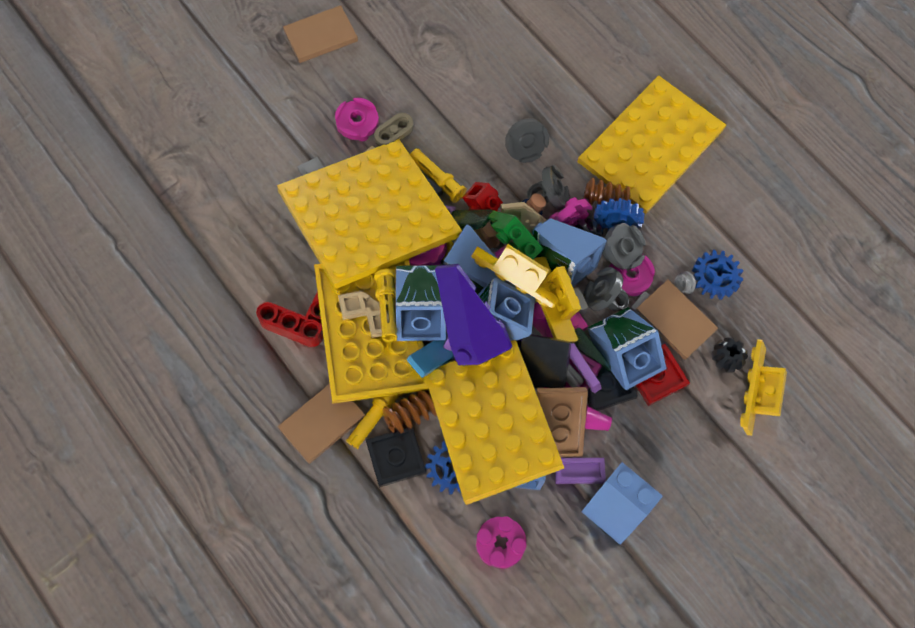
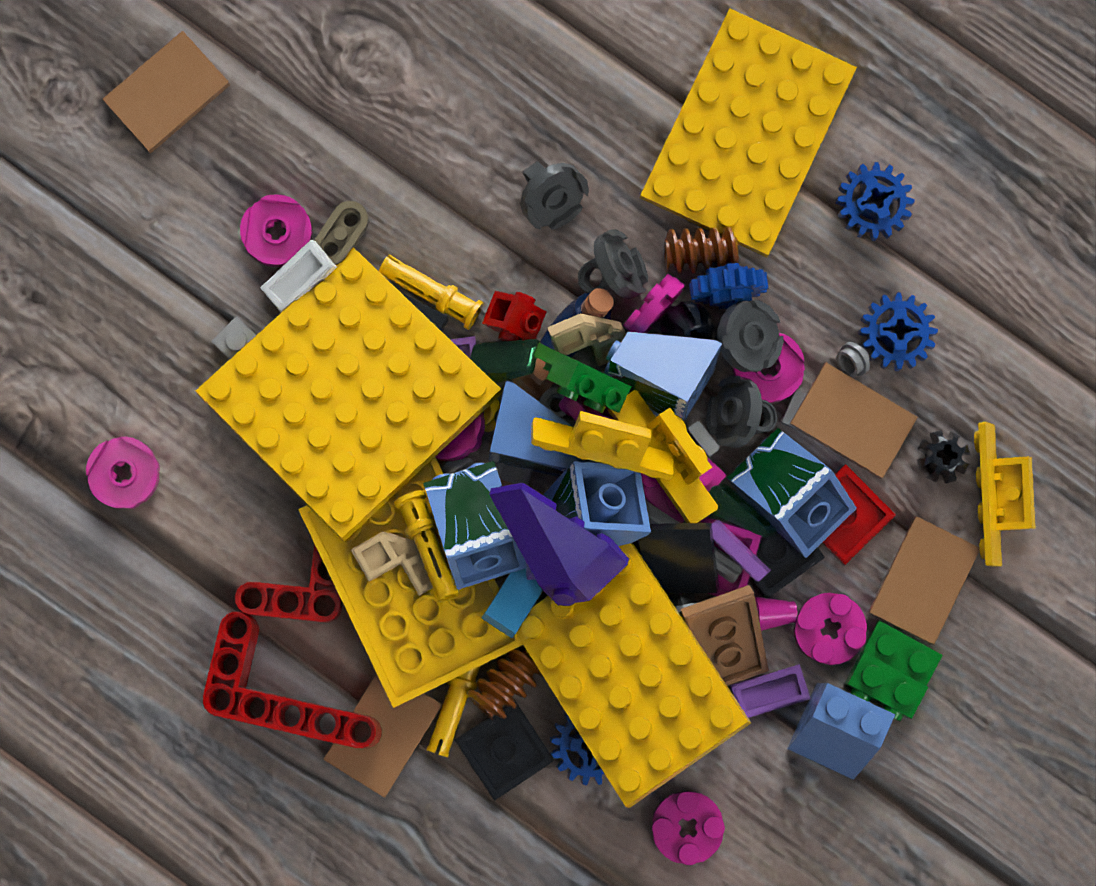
camera: 20 degrees left, 15 degrees up
none -> dark pink plate [86,437,160,509]
none -> red beam [203,612,382,748]
none -> white tile [260,240,337,313]
none -> dark pink plate [793,593,867,665]
none -> blue gear [836,162,915,241]
none -> green plate [844,620,943,722]
none -> medium nougat tile [868,516,980,645]

